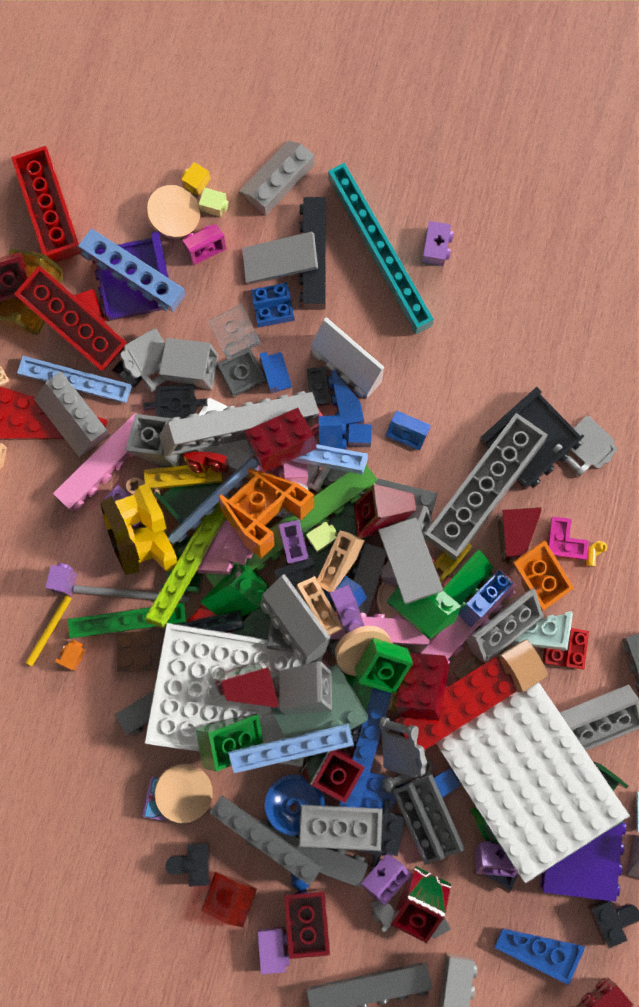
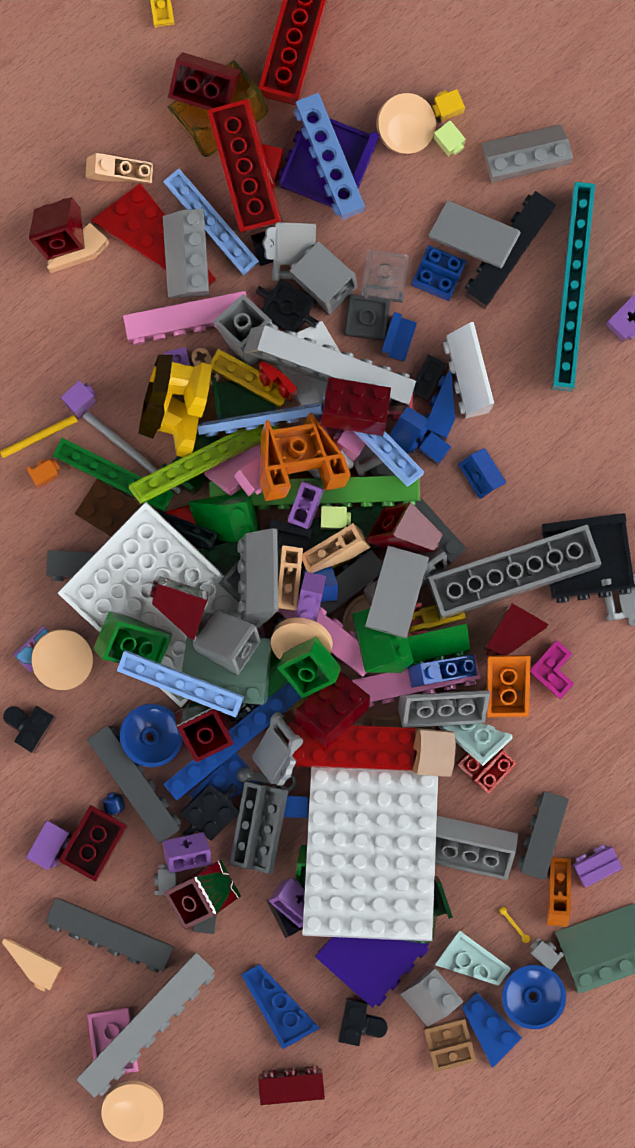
camera: 30 degrees right, 5 degrees up
dark pink slope [182,224,227,265] -> none
clear red slope [201,871,257,928] -> none
dark grey brick [210,795,321,886] -> none
light grey tile [299,805,382,851] -> none
yellow arm [586,541,607,567] -> none

